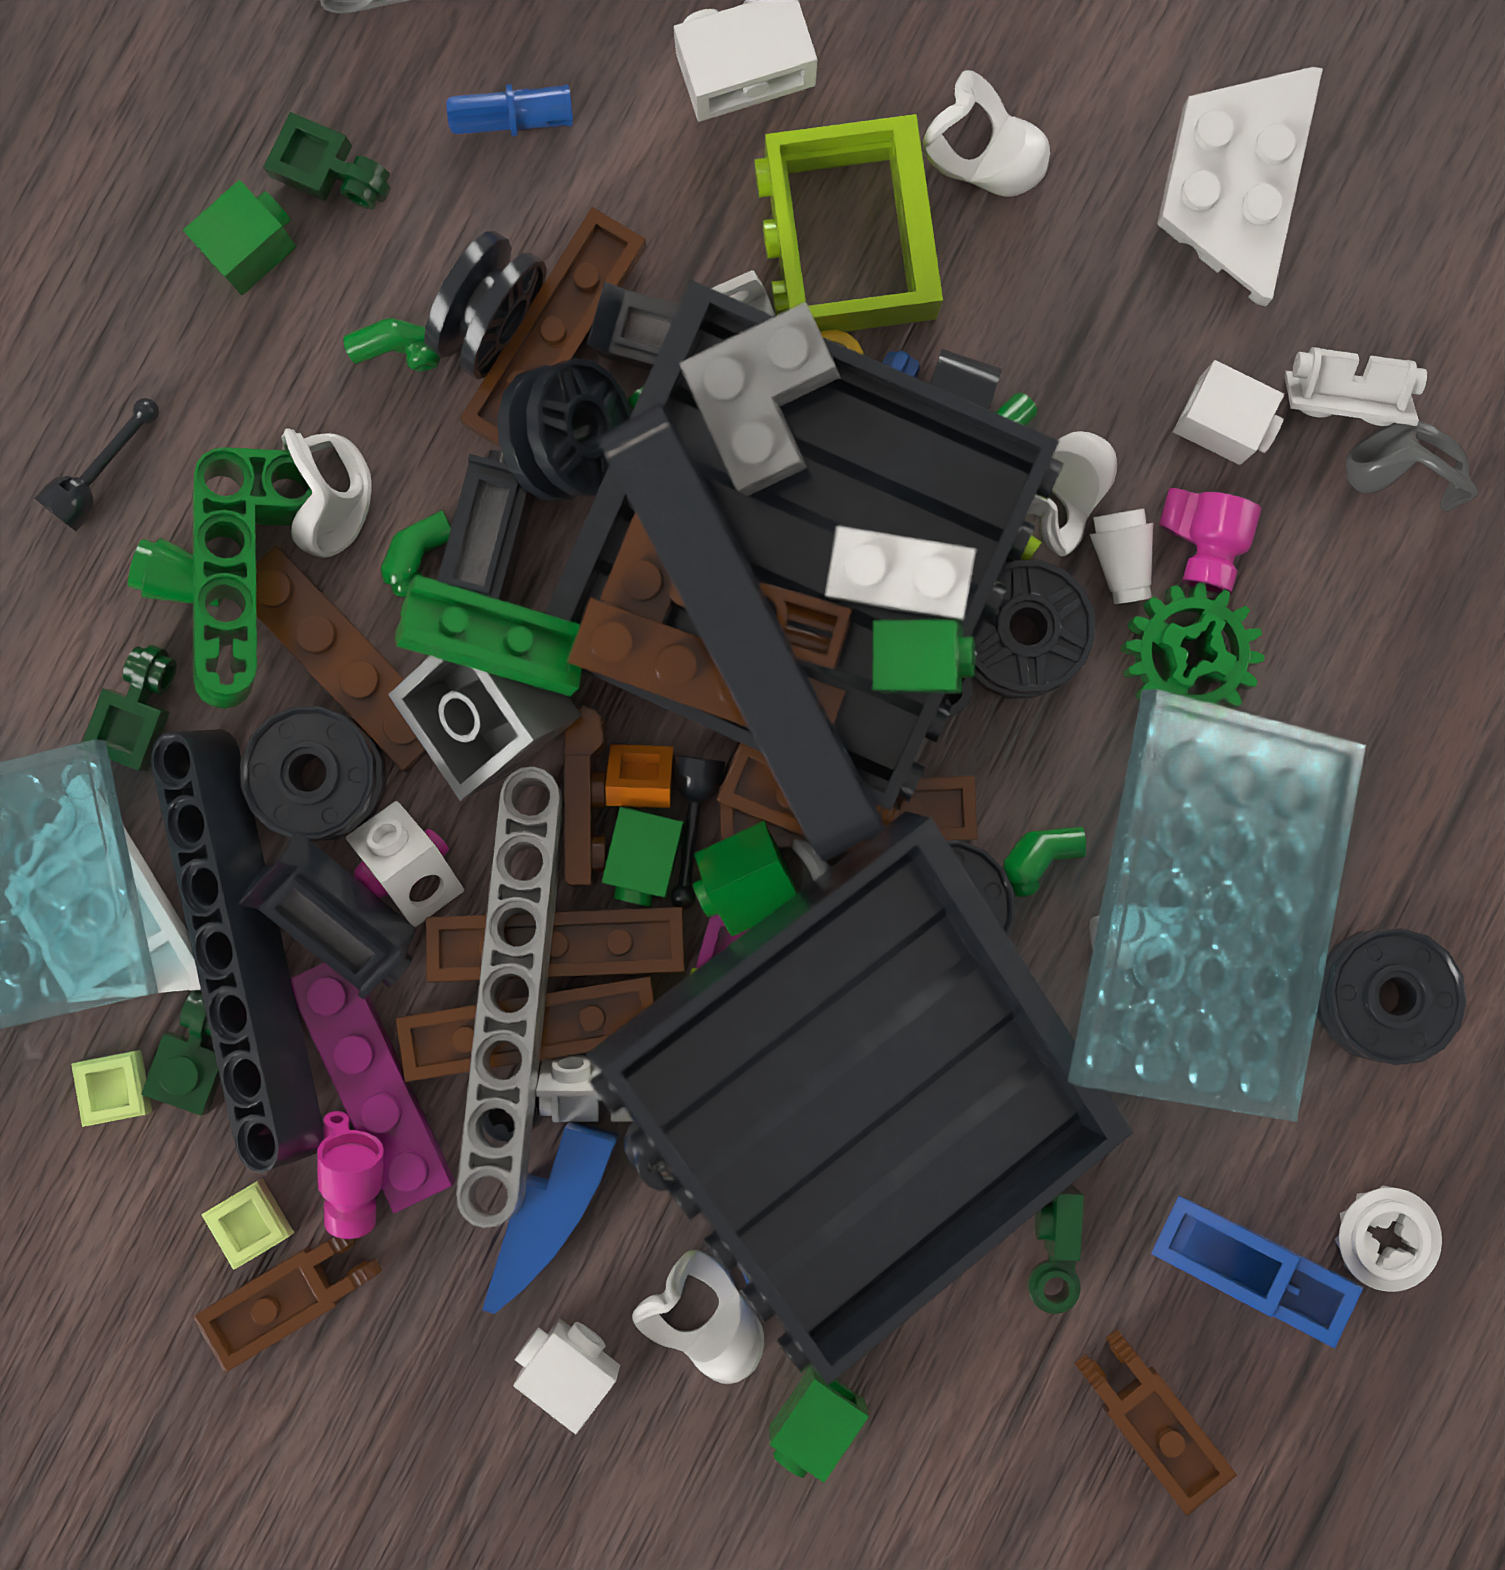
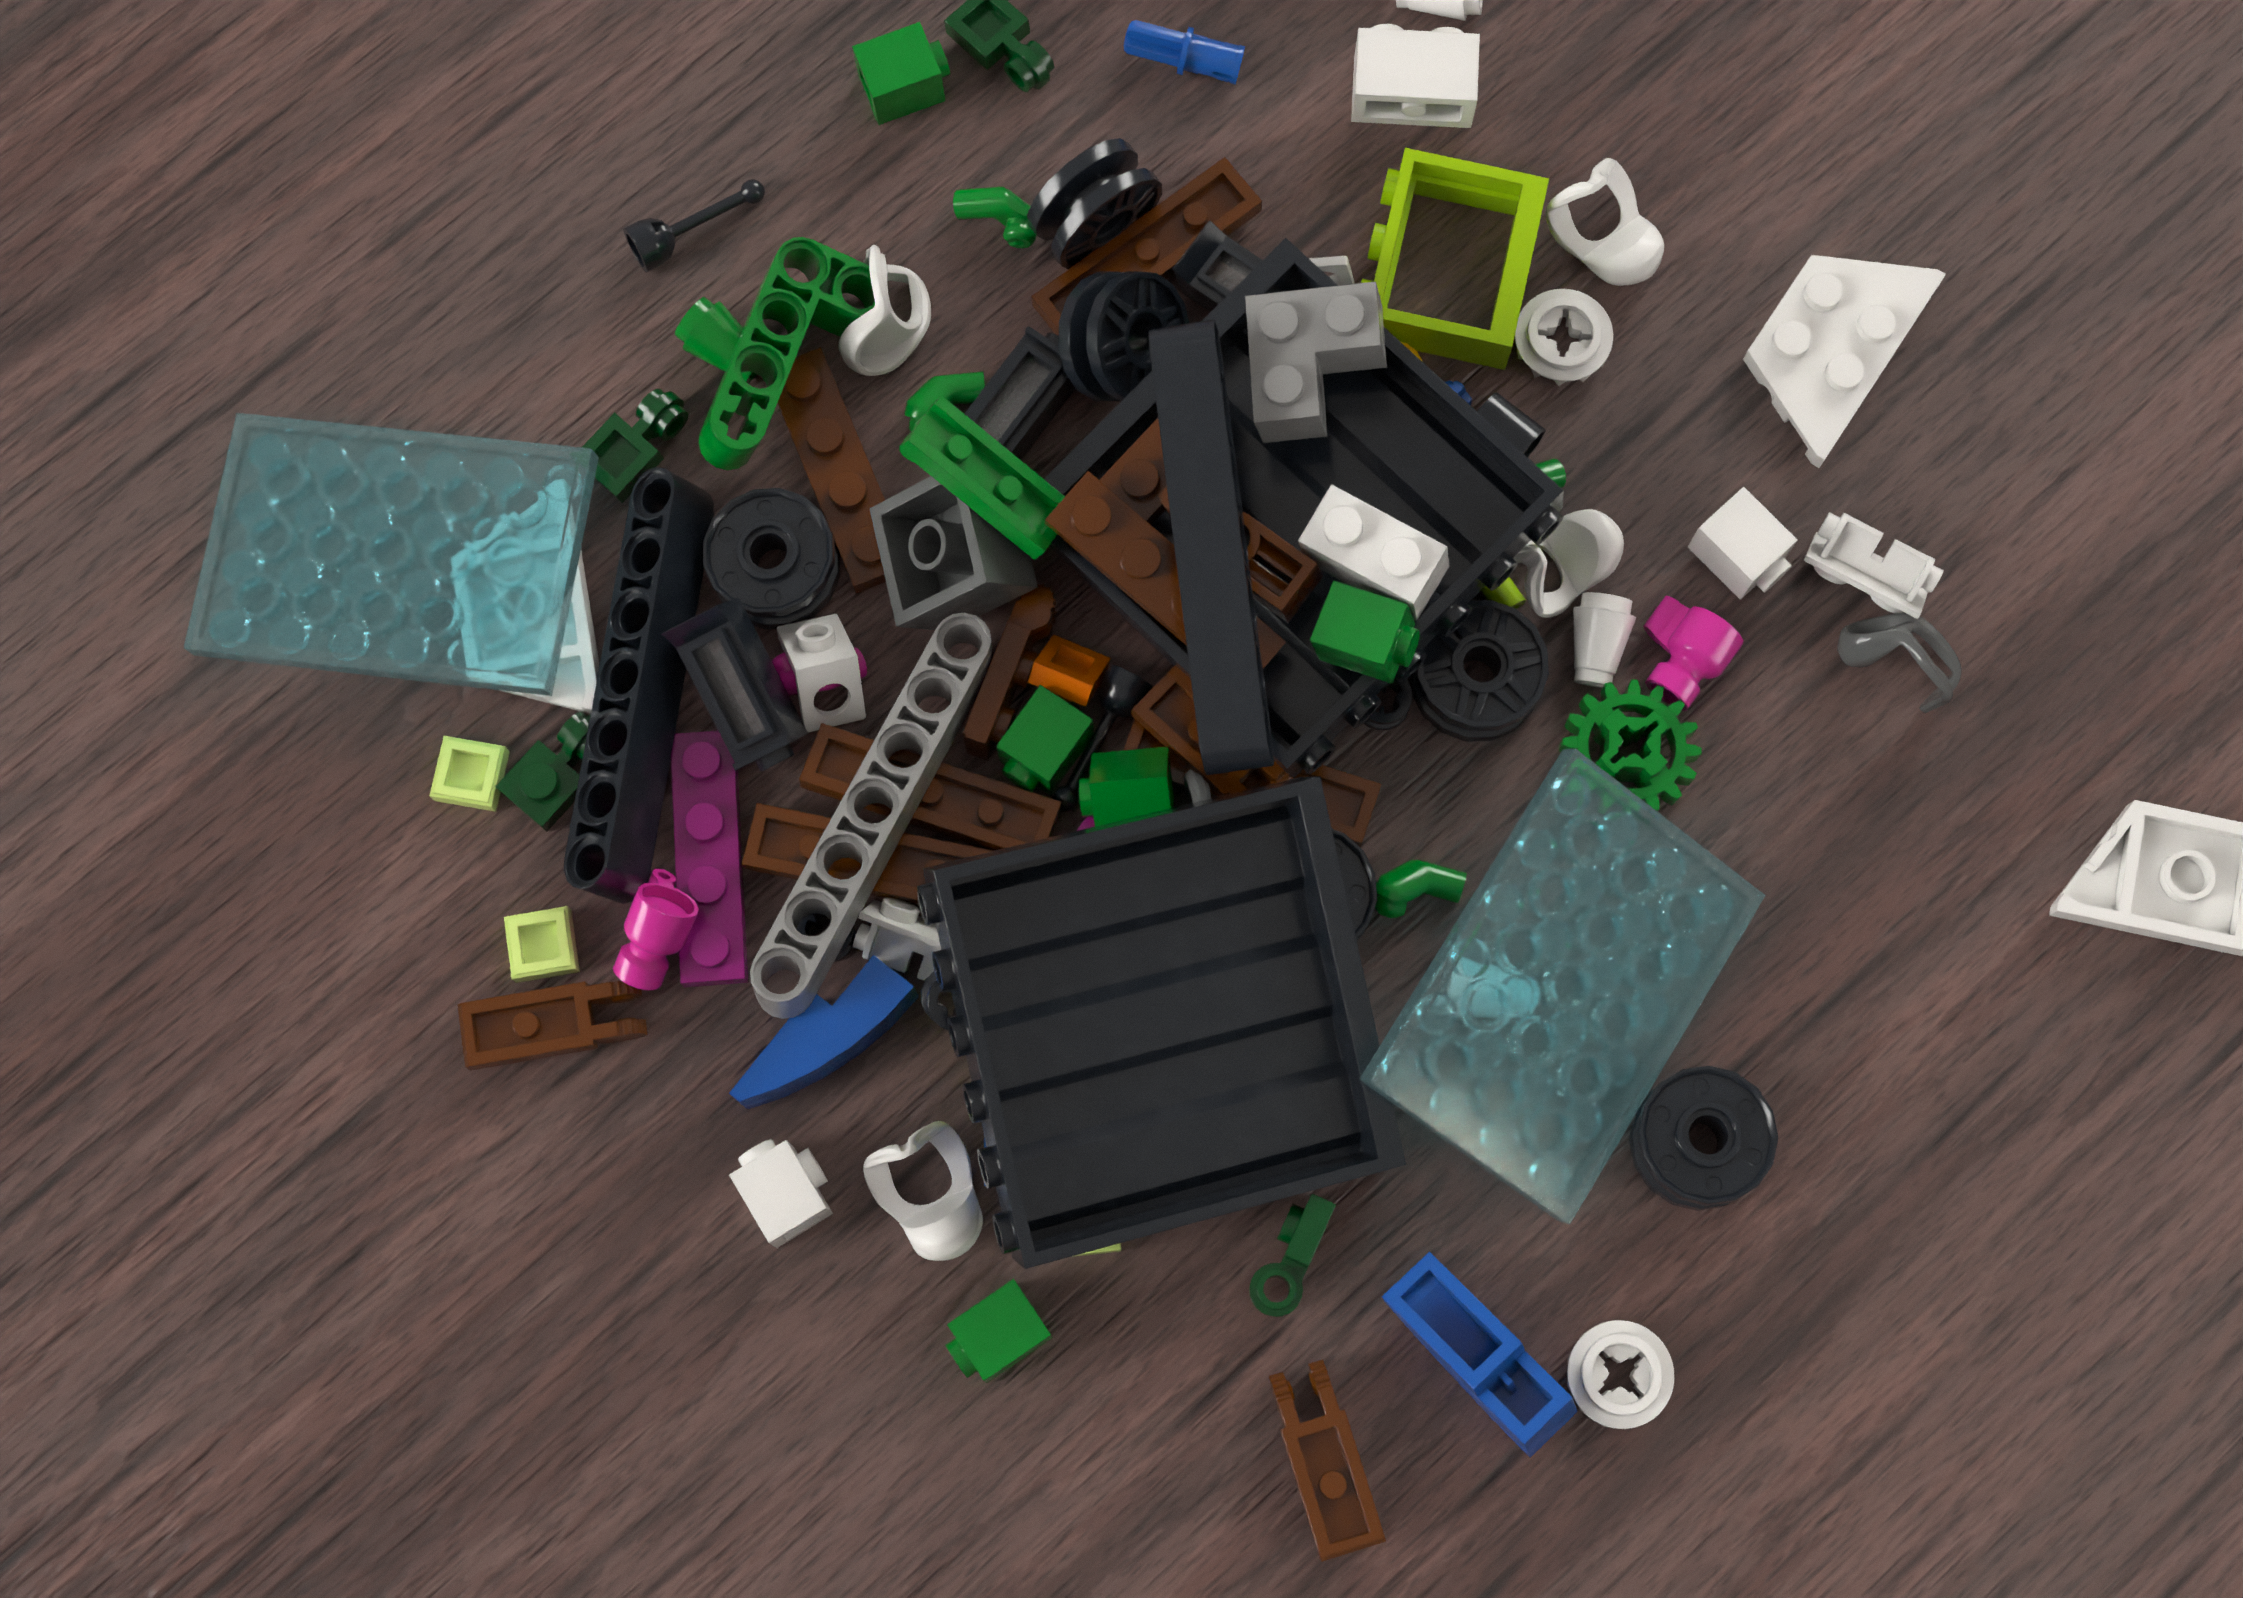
camera: 25 degrees right, 10 degrees down
none -> white gear [1515,289,1613,386]

